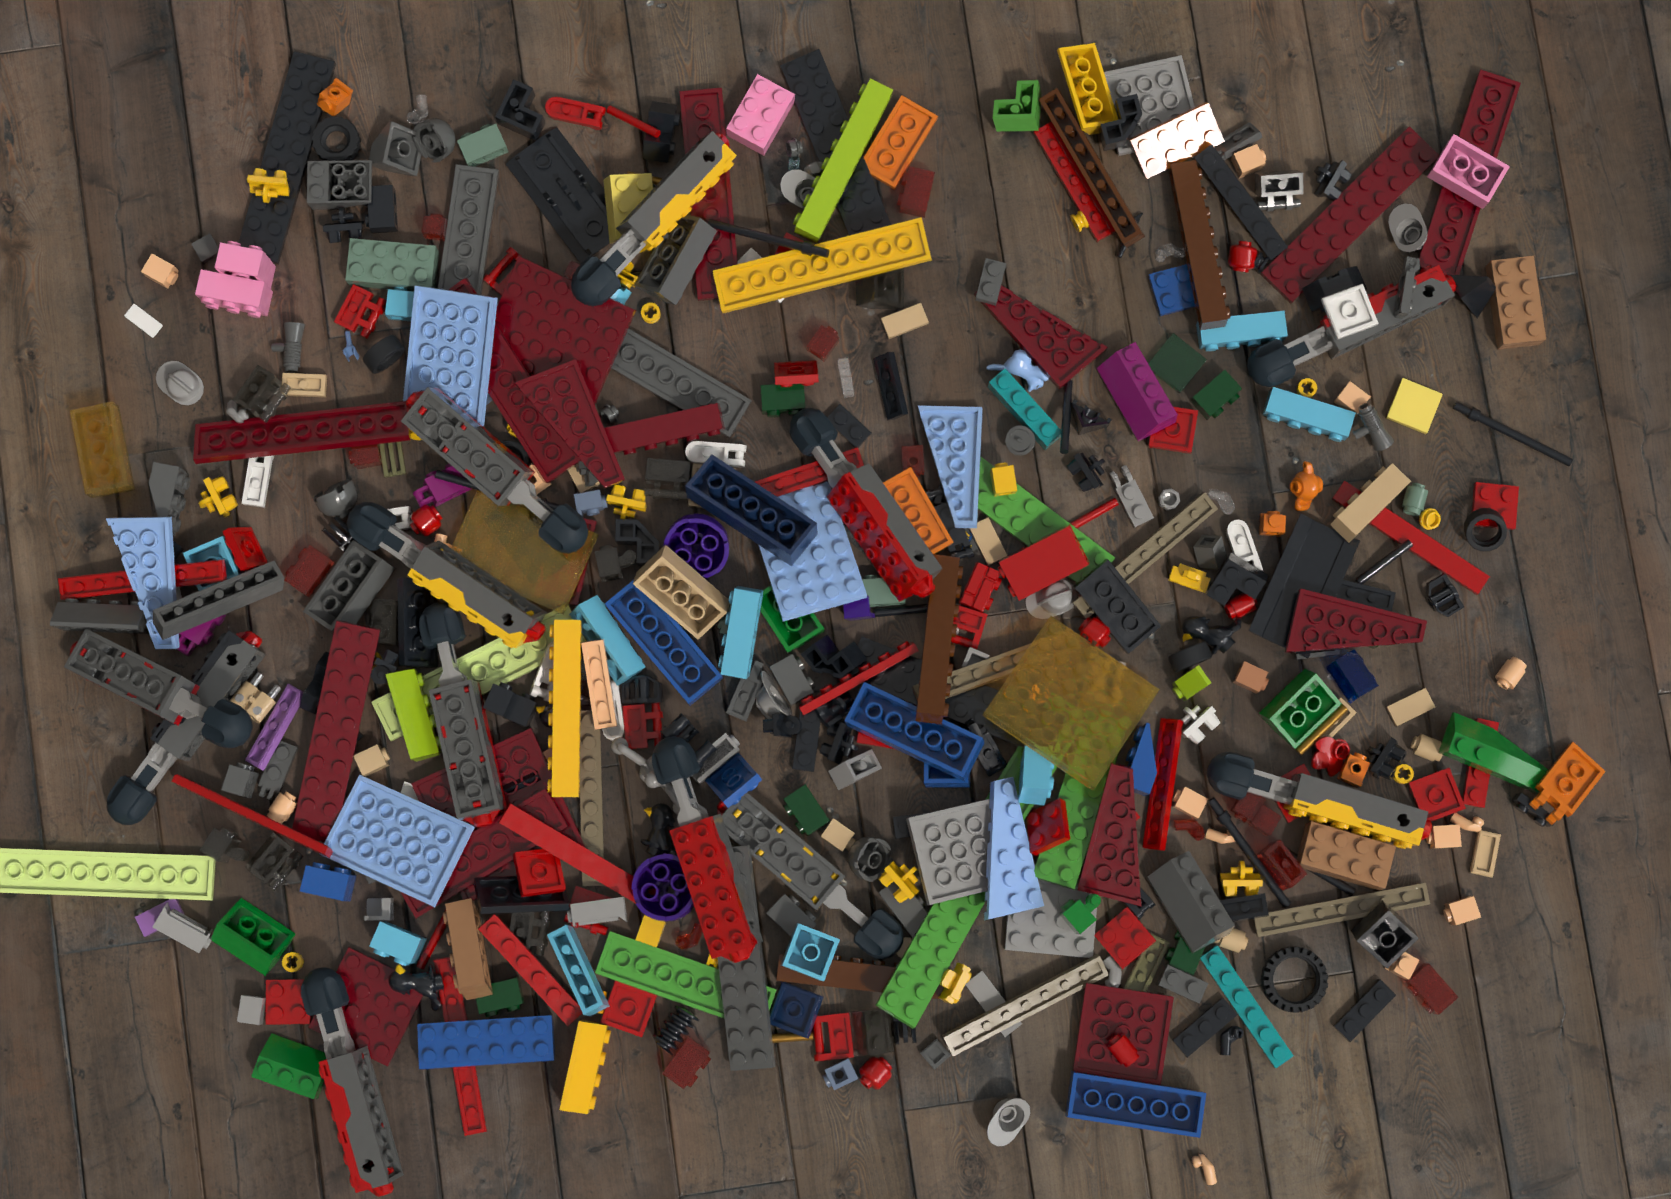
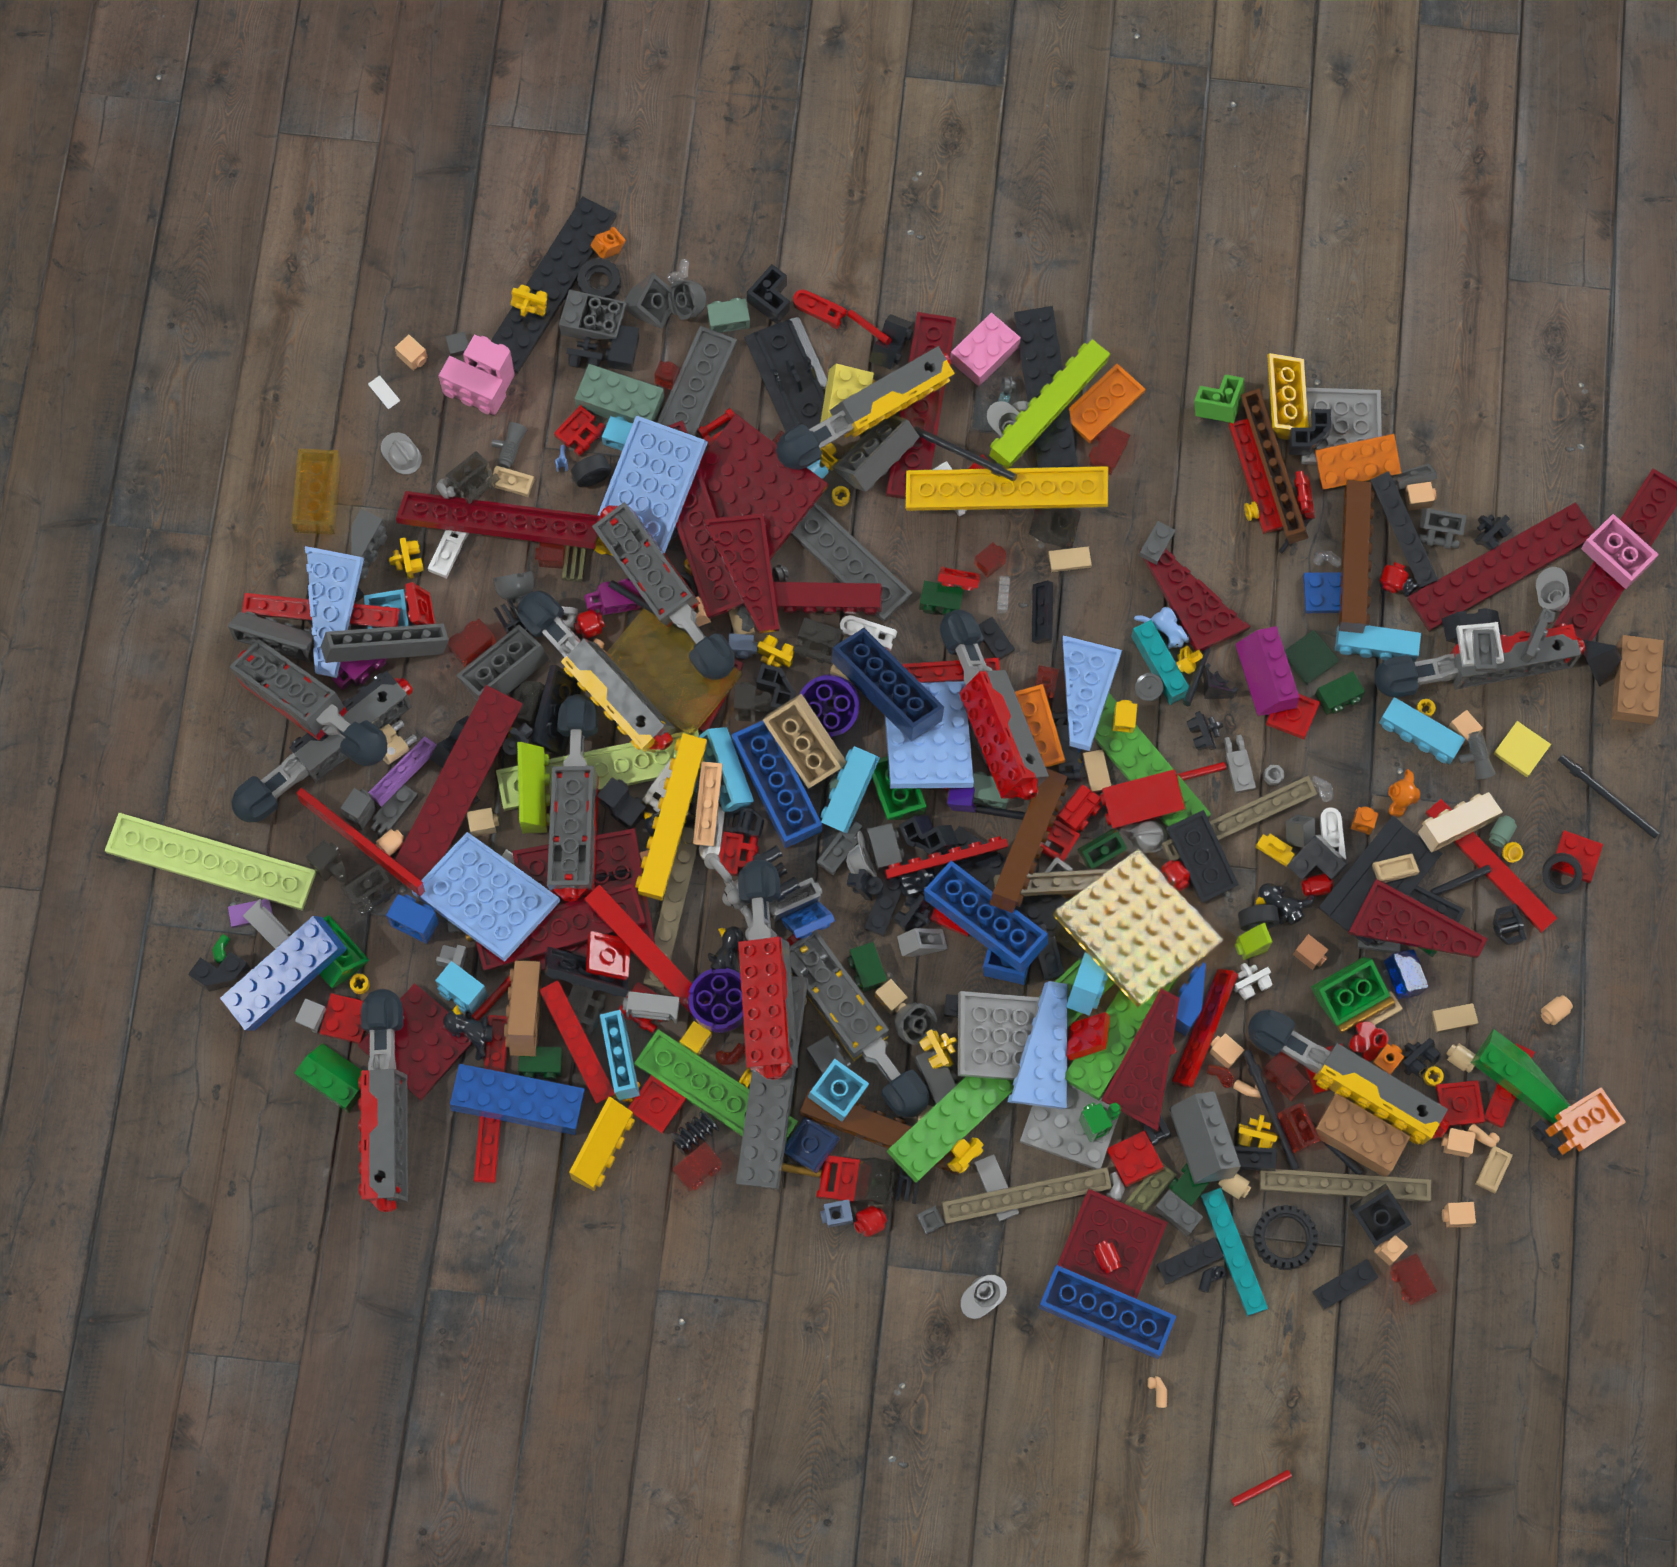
camera: 15 degrees right, 10 degrees down
none -> black brick [188,952,251,991]
none -> green arm [212,934,231,964]
none -> brick [220,916,347,1031]
none -> dark green brick [1077,829,1128,869]
none -> yellow piece [1176,646,1203,674]
none -> red plate [1294,471,1315,519]
none -> tan tile [1372,854,1419,883]
none -> dark grey plate [1472,629,1497,671]

